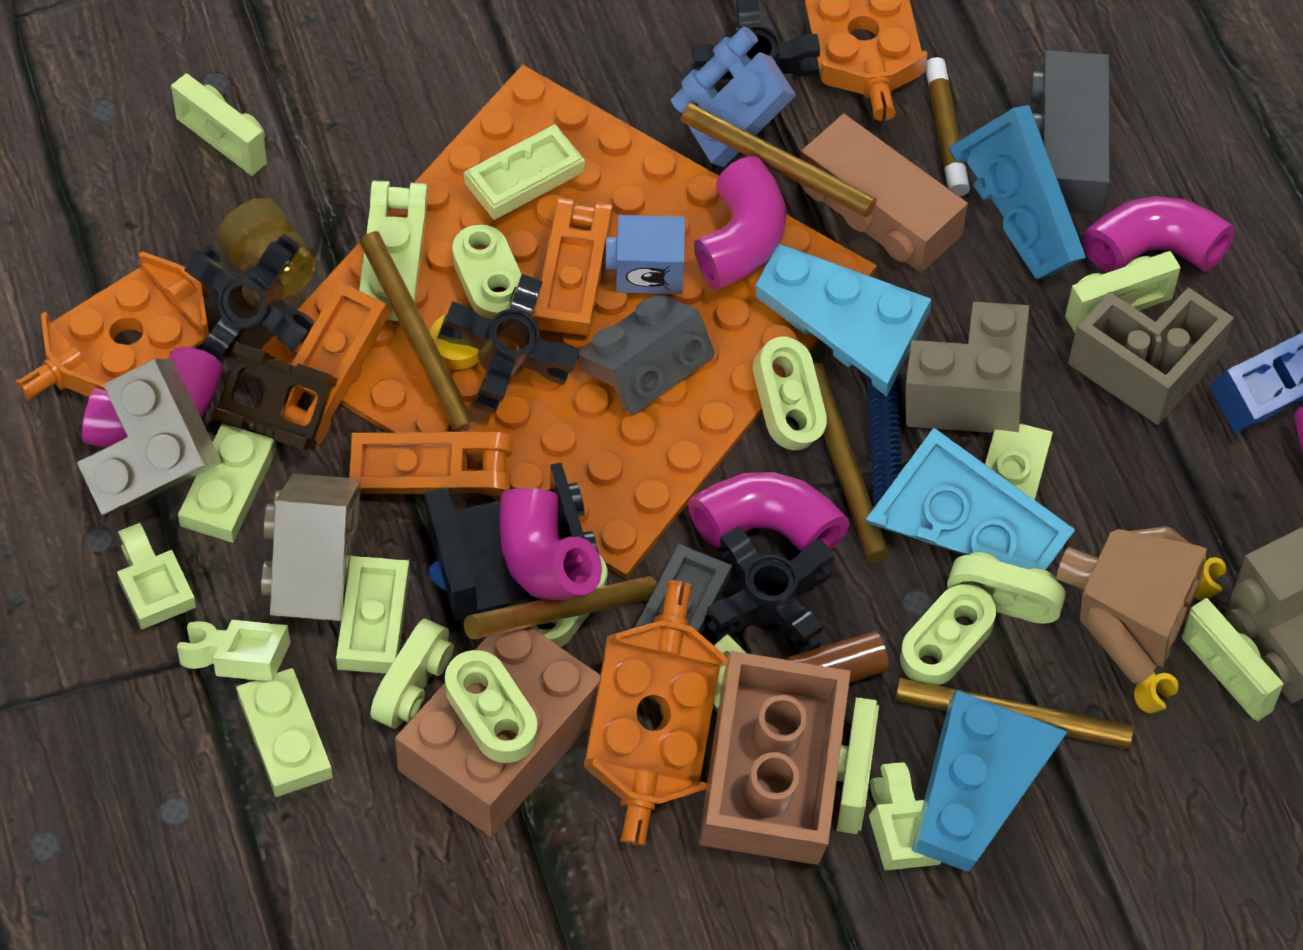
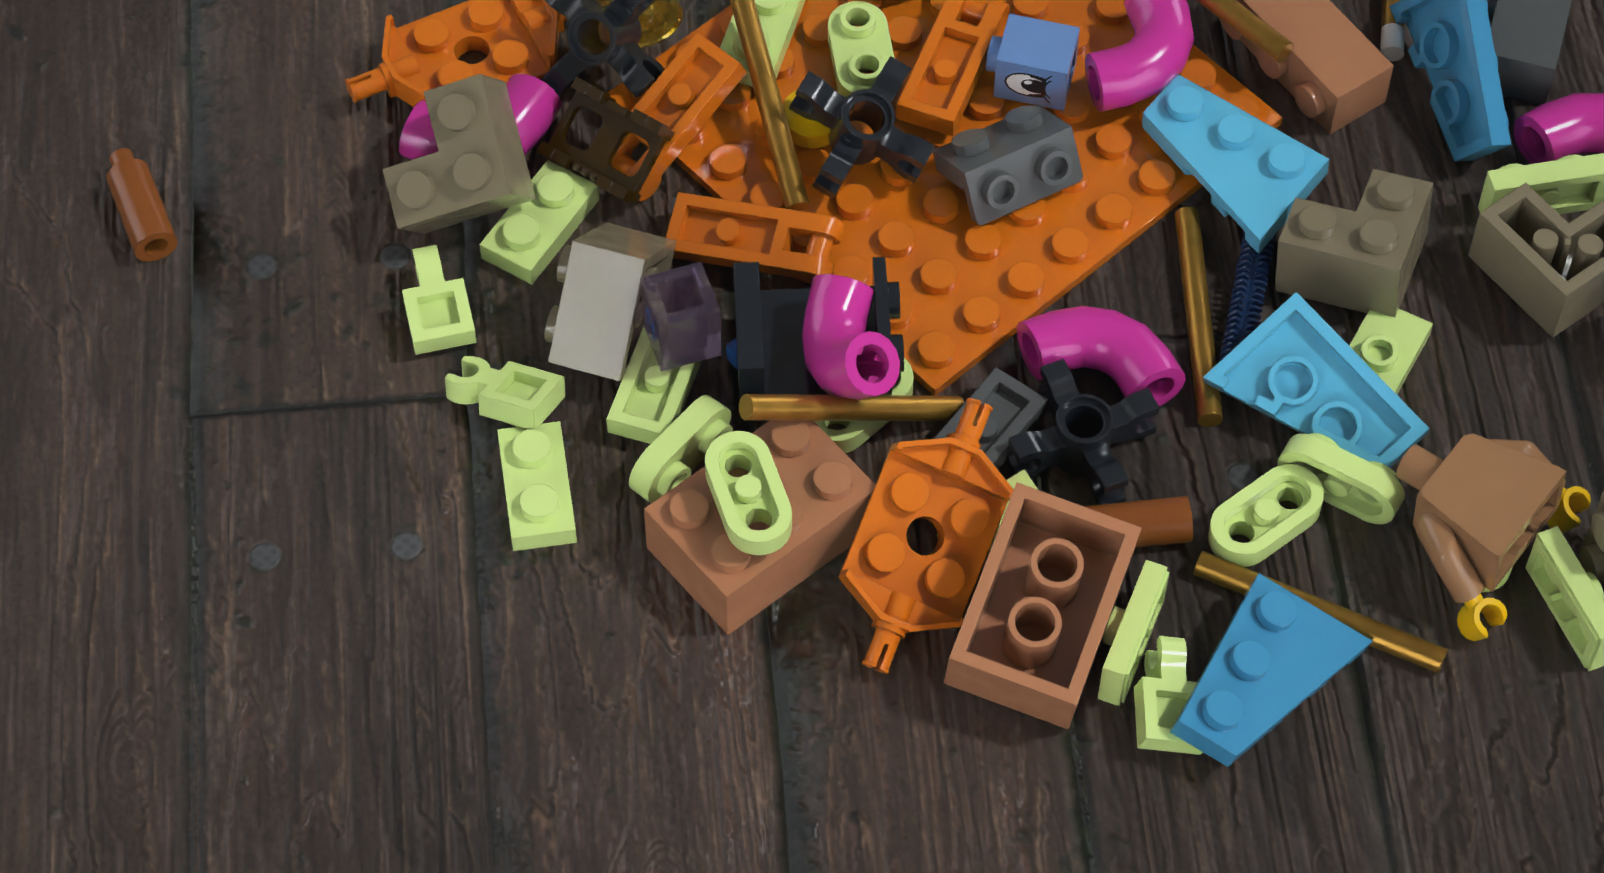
camera: 15 degrees right, 0 degrees up
yellowish green plate [753,337,827,450] -> none
none -> clear purple brick [640,262,721,371]

